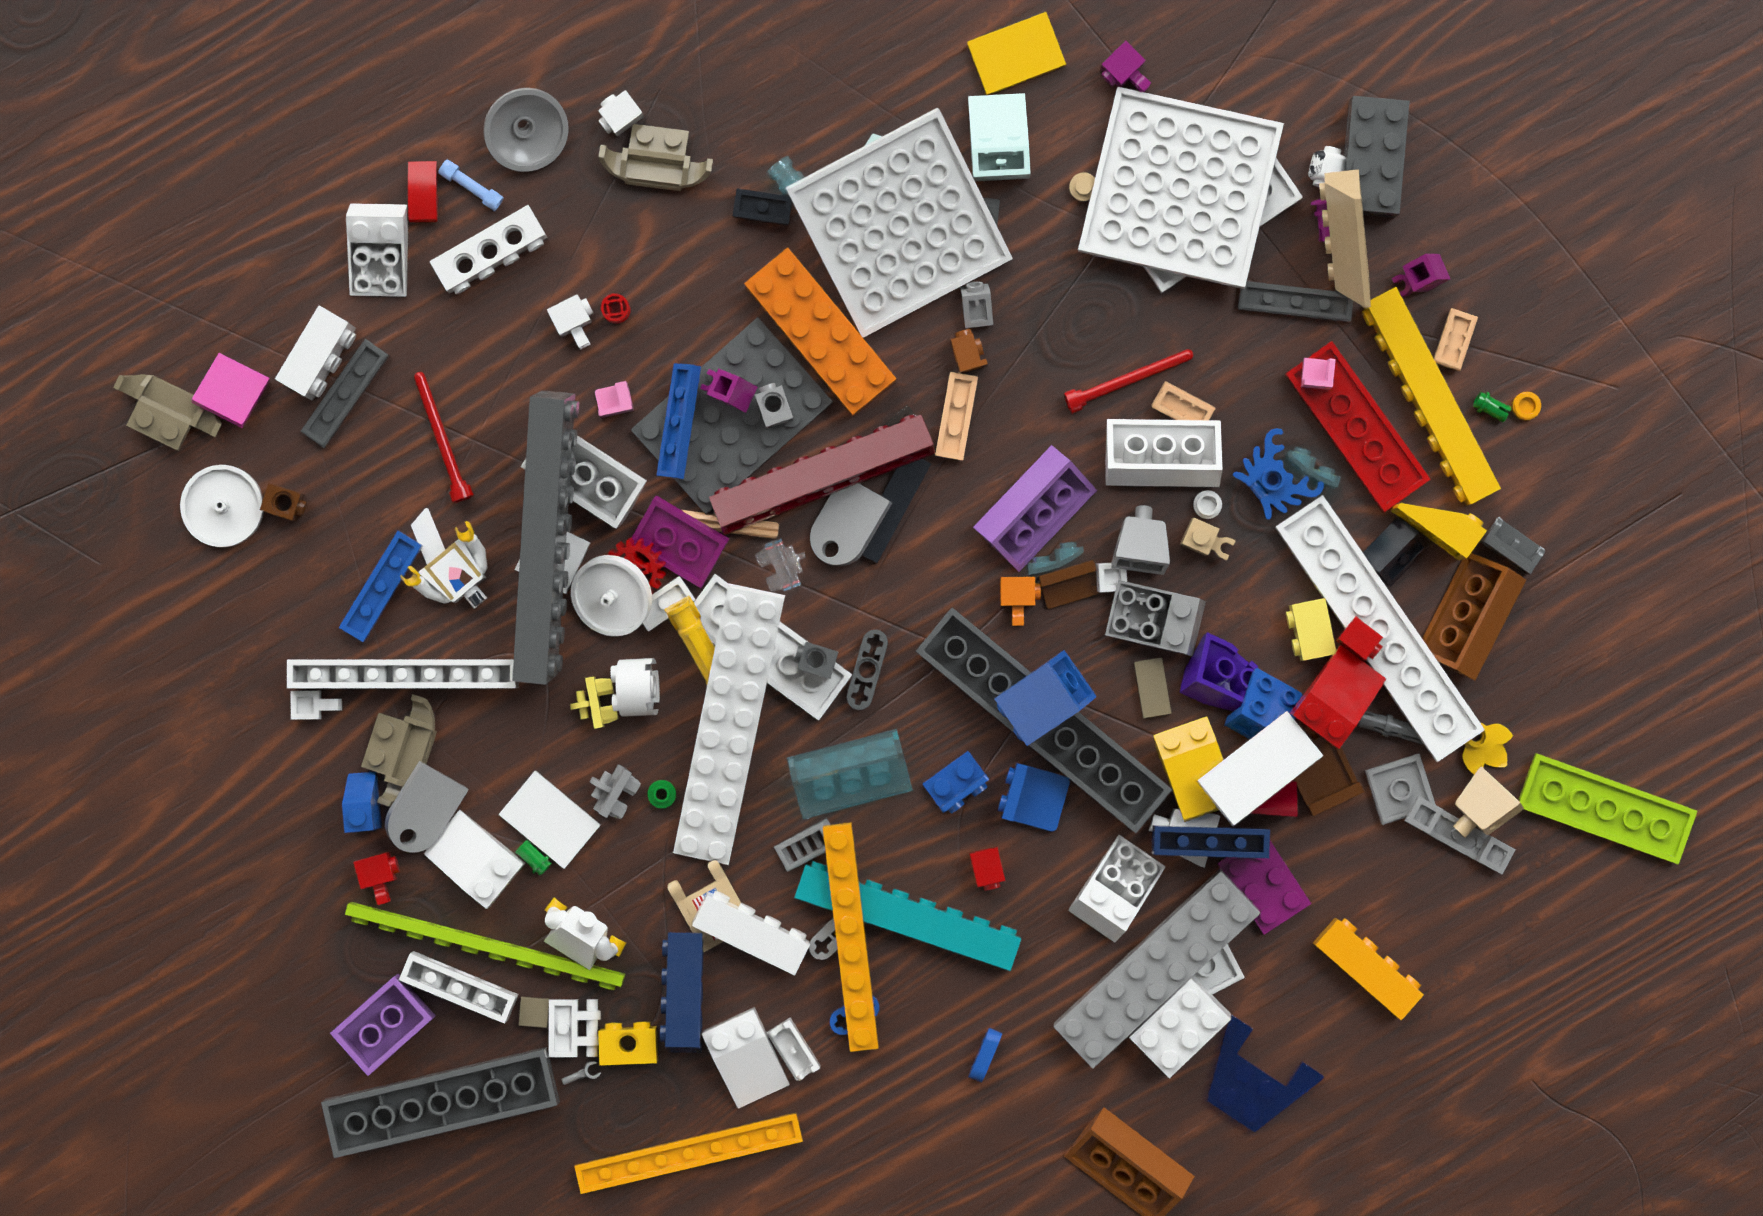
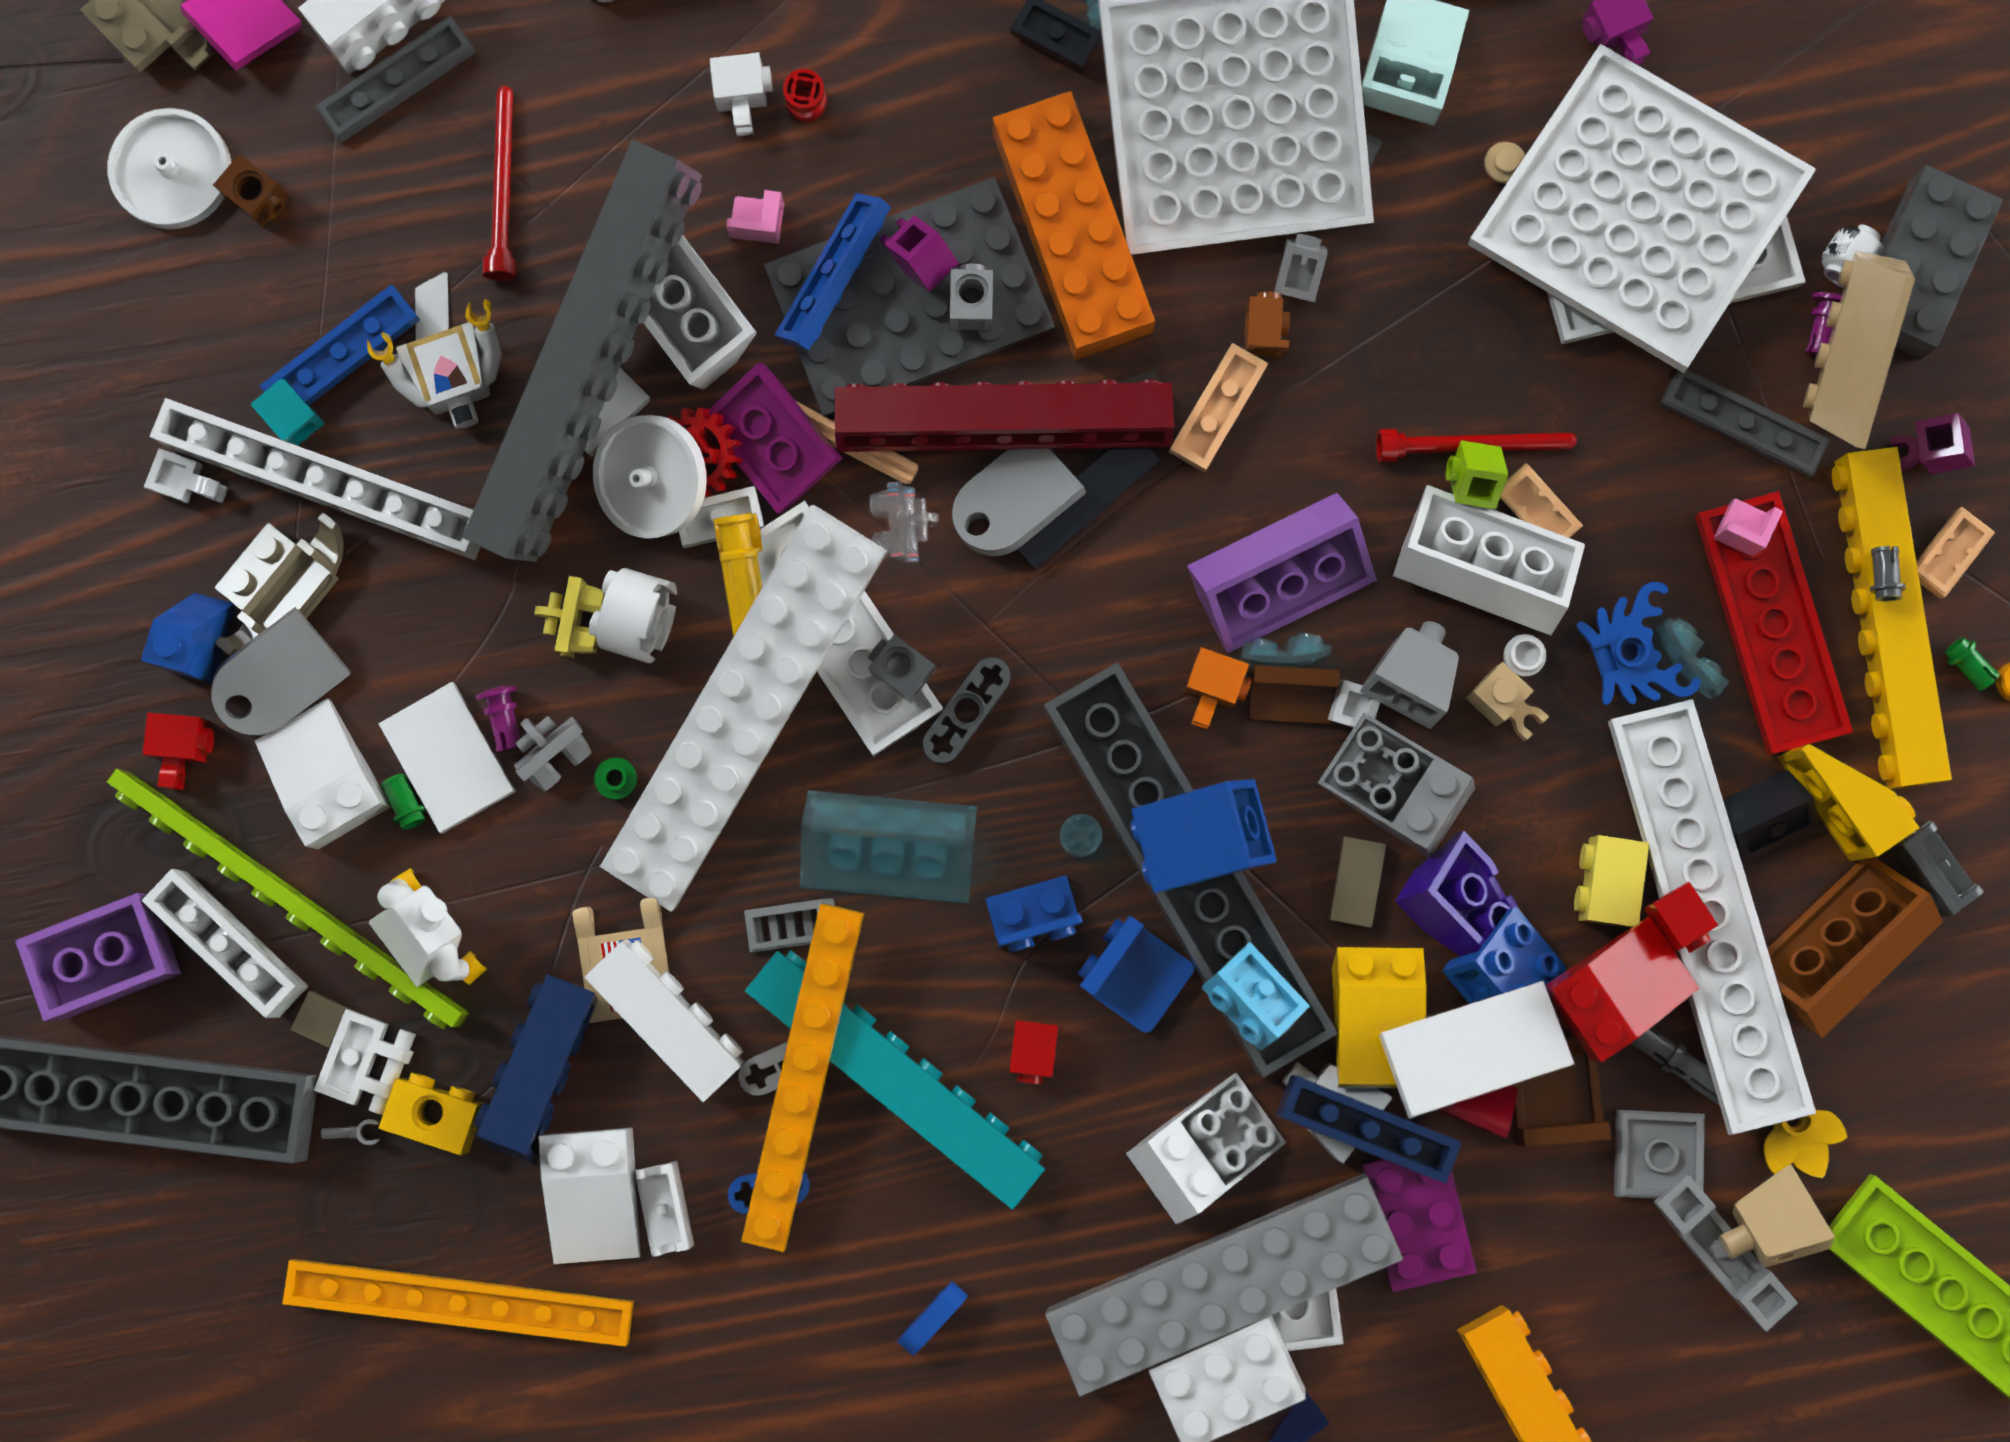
camera: 20 degrees right, 5 degrees down
none -> teal panel [250,379,325,446]
none -> magenta pin [475,686,521,752]
none -> clear light blue wheel [1059,814,1102,858]
none -> medium azure bracket [1202,942,1310,1050]
none -> lime brick [1445,440,1508,509]
none -> dark grey pin [1870,546,1906,602]

